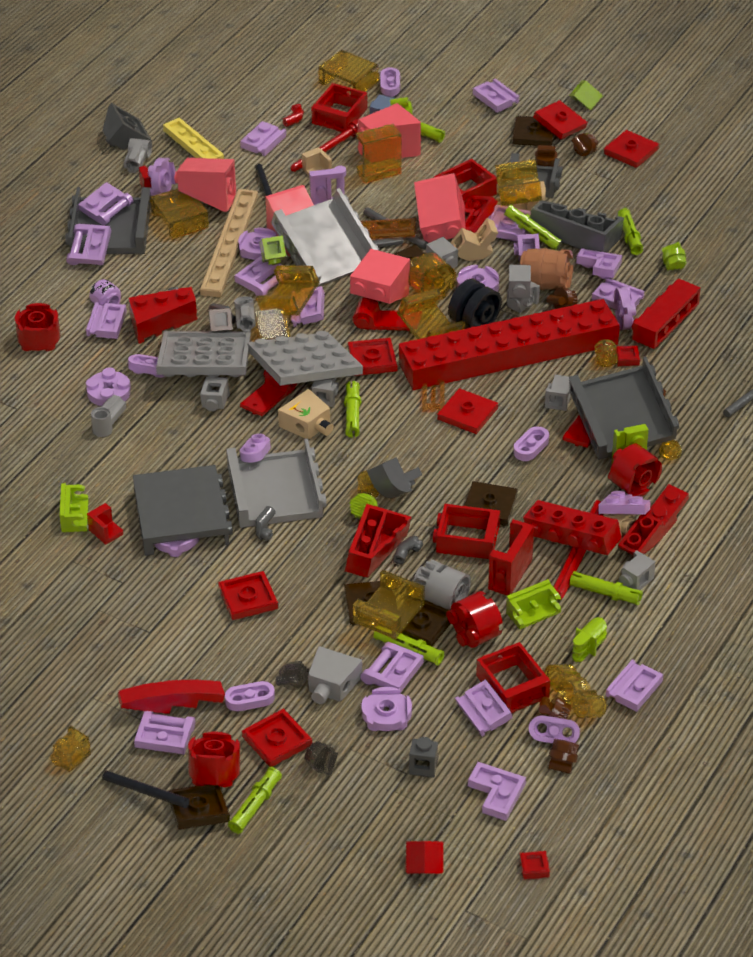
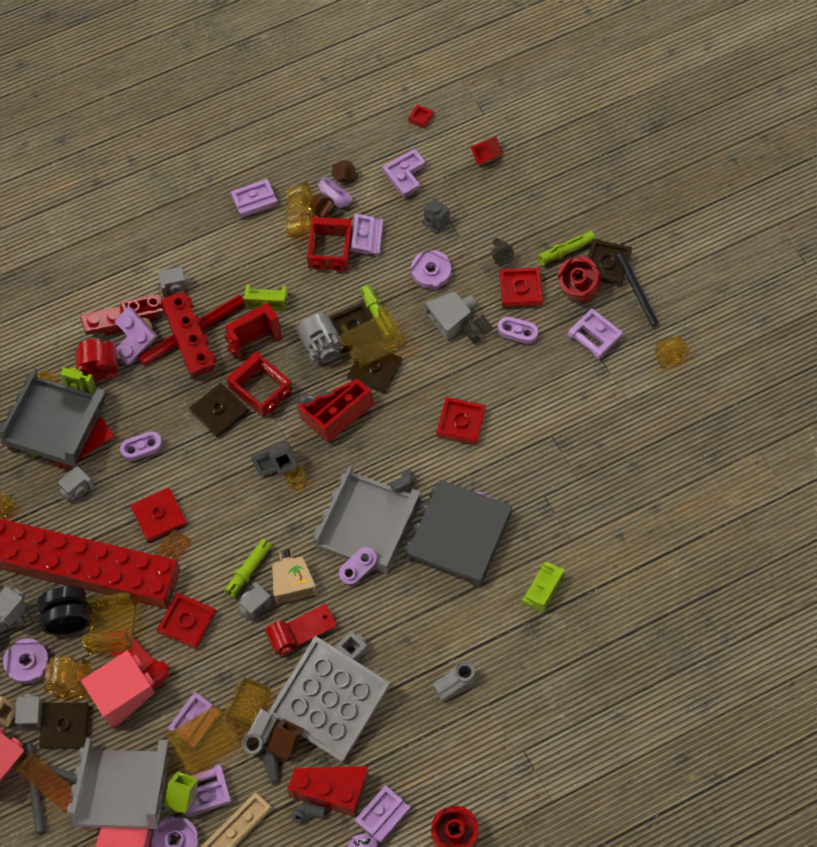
camera: 145 degrees left, 20 degrees up
lavender plate [86,368,131,406] -> none
red panel [87,503,123,545] -> none
red slope [117,679,225,714] -> none
lavender plate [128,354,165,378] -> none
light grey plate [247,331,363,385] -> none
lime piece [349,493,378,519] -> none
lavender plate [360,642,424,693] -> none
red brick [446,591,503,648] -> none
lime pin [570,571,643,605] -> none
lime arm [572,617,607,662] -> none

